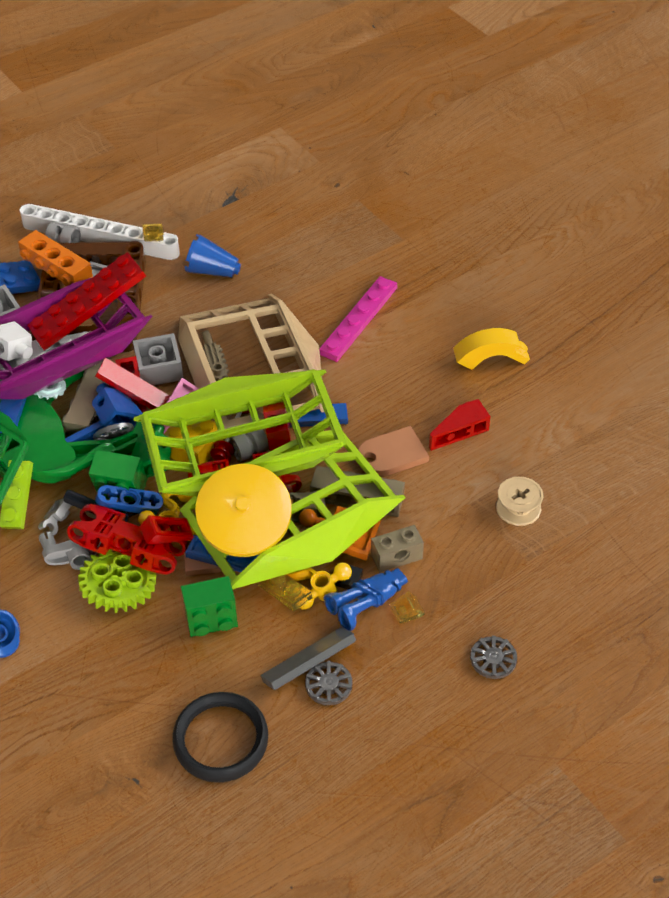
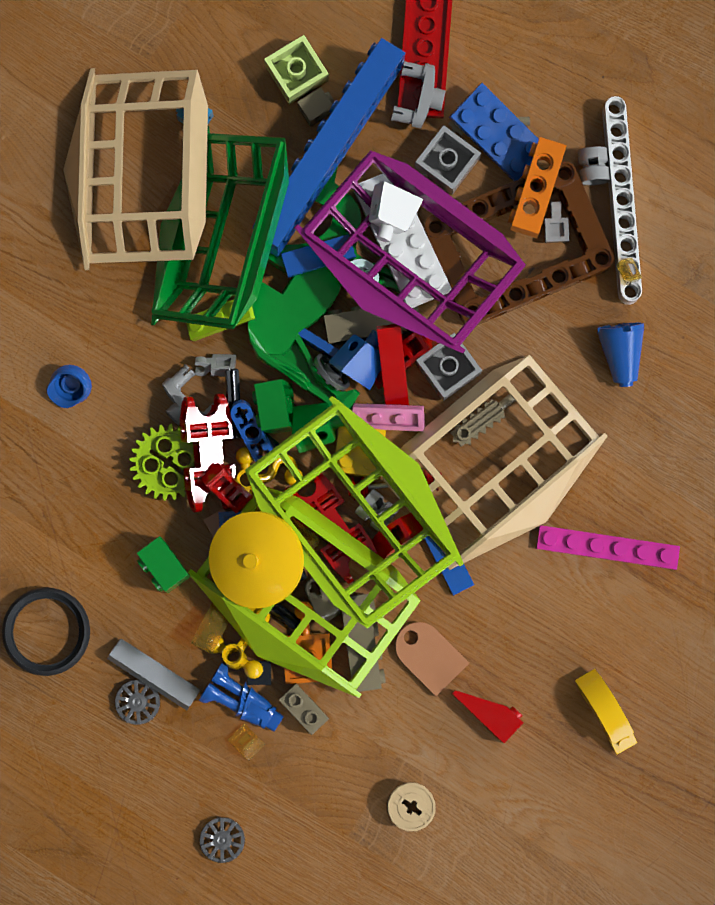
camera: 60 degrees right, 35 degrees up
red plate [27,252,146,351] -> none

